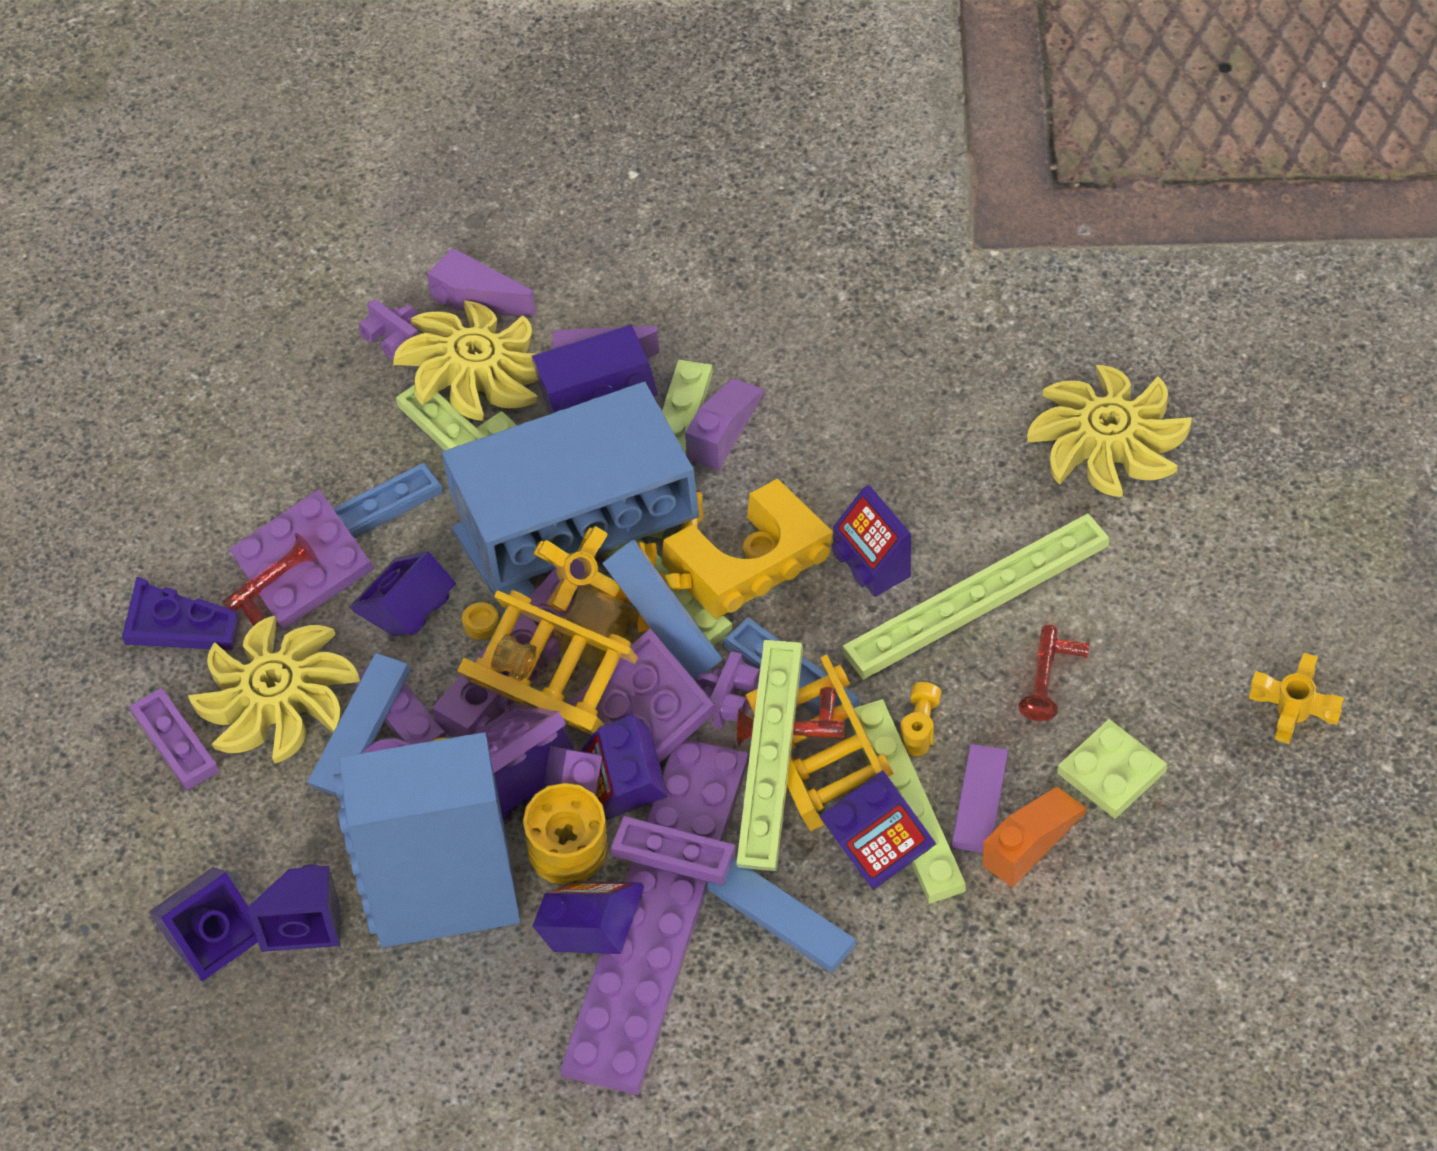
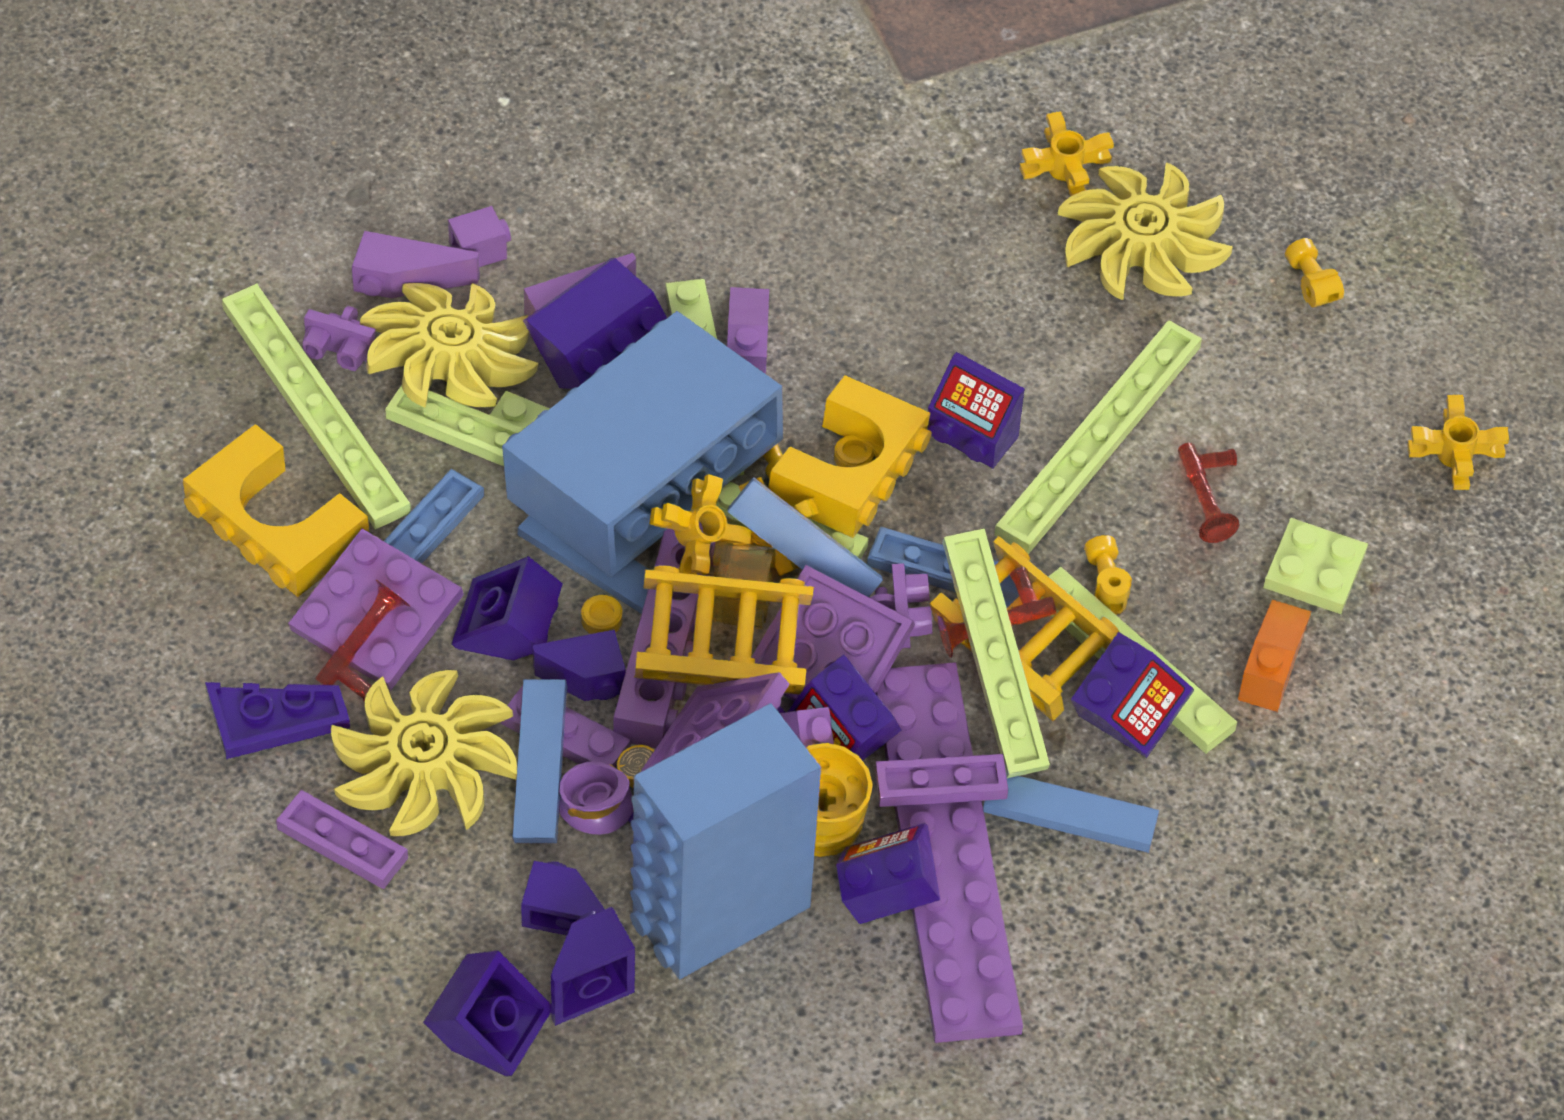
camera: 30 degrees left, 0 degrees up
clear yellow wheel [491,634,536,681] -> none
medium lavender tile [952,744,1008,853] -> none
none -> yellow arch [183,424,369,597]
none -> yellowish green plate [222,284,411,530]
none -> medium lavender brick [448,206,511,267]
none -> dark purple slope [521,860,605,936]
none -> dark purple slope [532,630,626,701]
none -> yellow pin [1020,111,1114,196]
none -> yellow leg [1285,238,1344,308]

